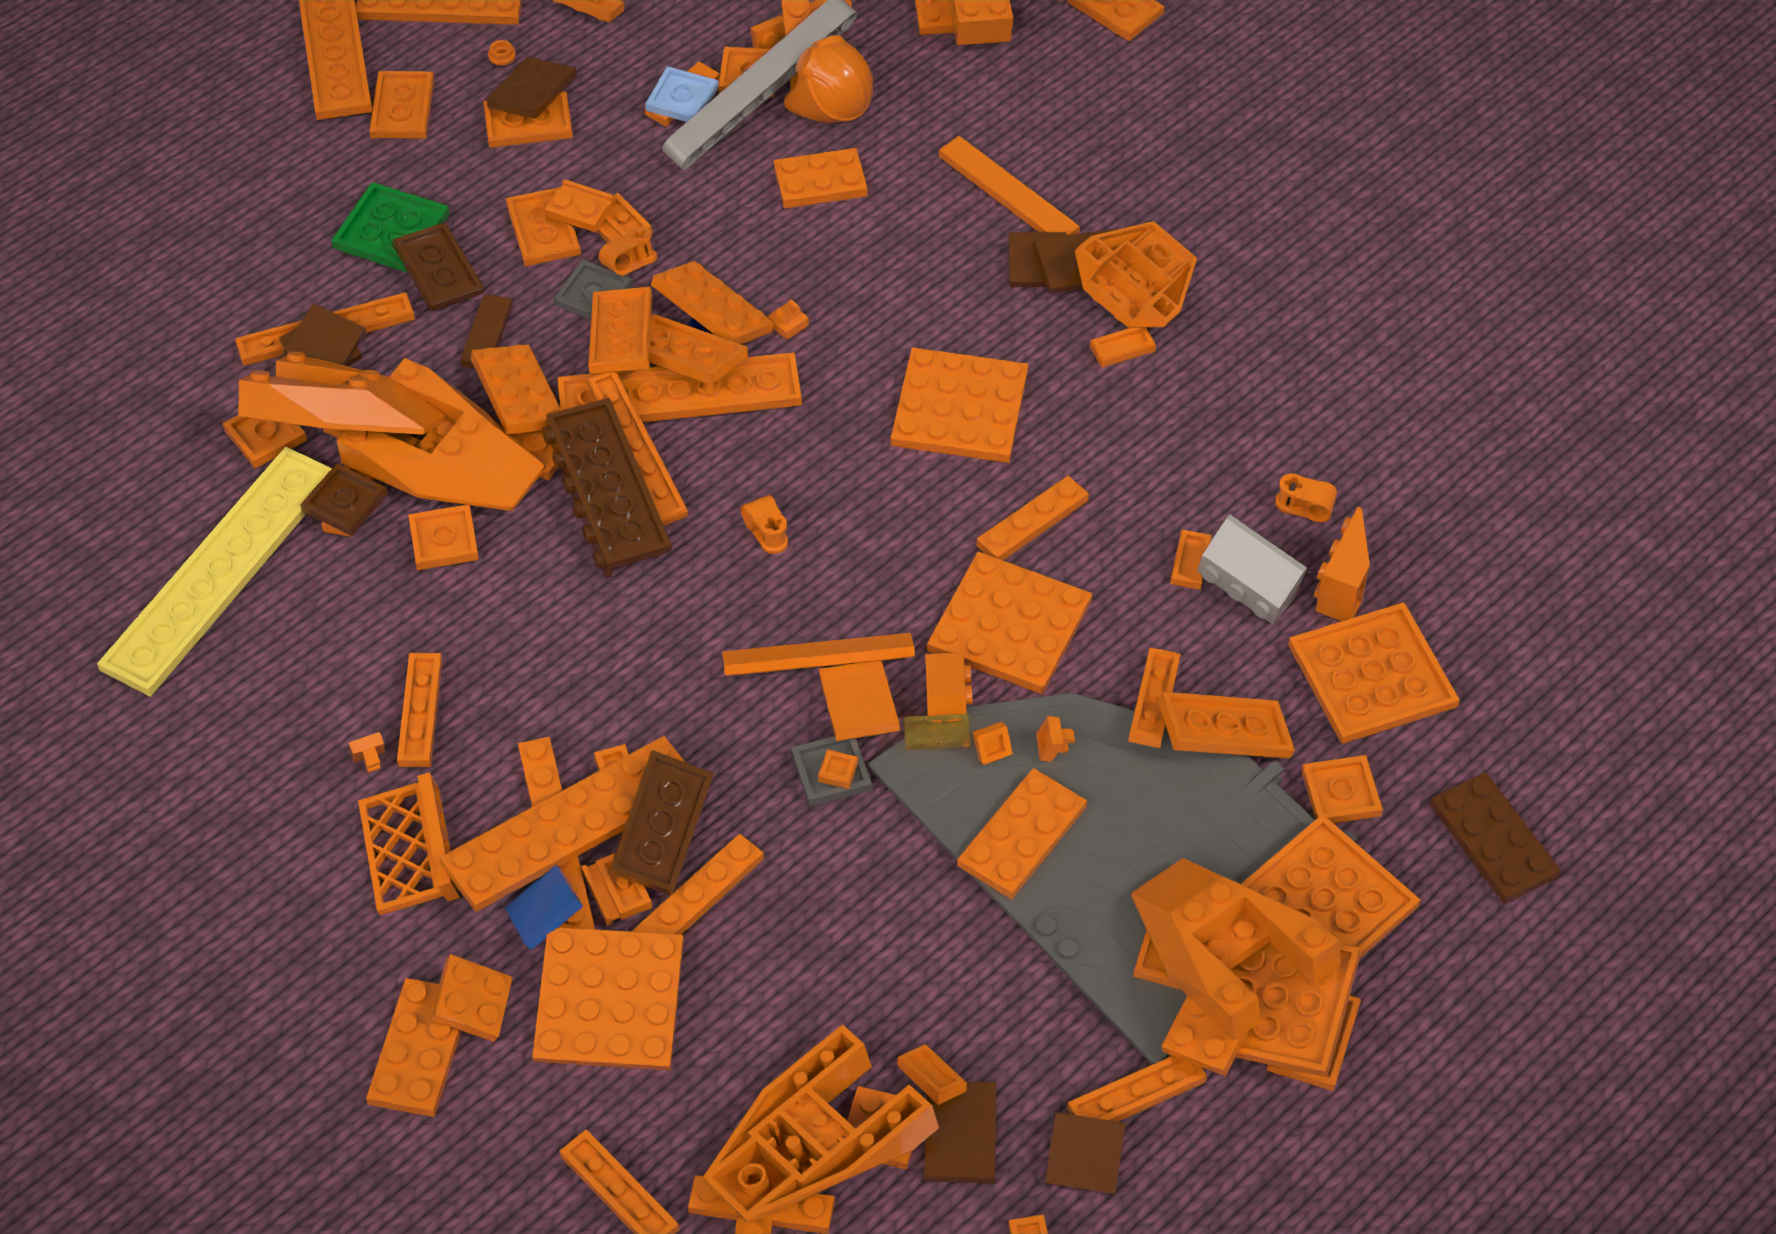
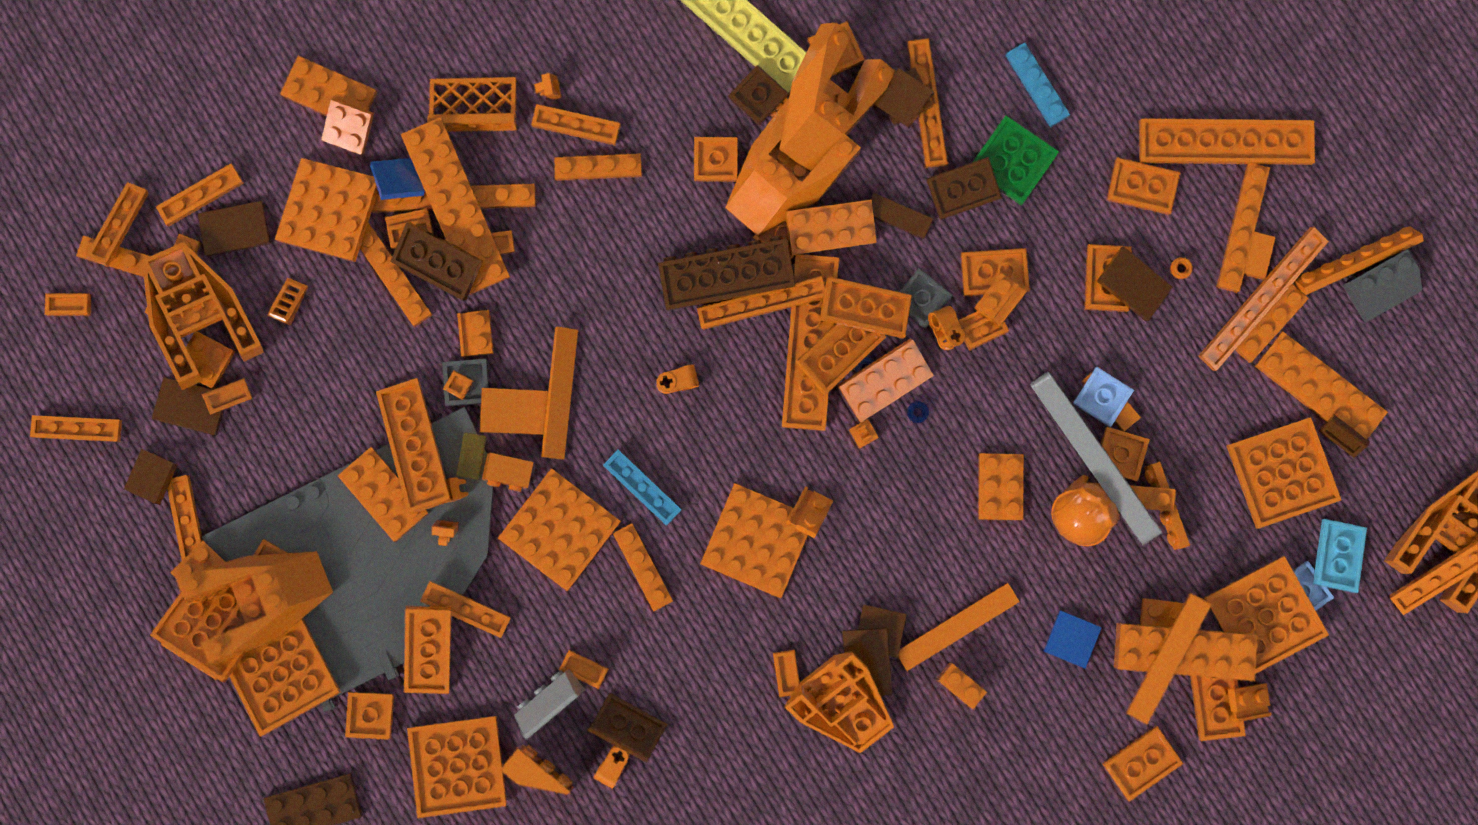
camera: 105 degrees right, 30 degrees up
none -> reddish brown tile [198,201,271,257]
none -> orange slope [267,278,308,326]
none -> orange plate [376,378,452,515]
none -> orange plate [457,310,494,357]
none -> orange plate [554,154,642,181]
none -> reddish brown tile [588,692,668,763]
none -> dark azure plate [603,450,681,526]
none -> orange plate [786,486,833,538]
none -> clear blue plate [907,401,929,423]
none -> orange brick [936,662,987,709]
none -> dark azure plate [1005,43,1070,128]
none -> blue tile [1043,610,1102,669]

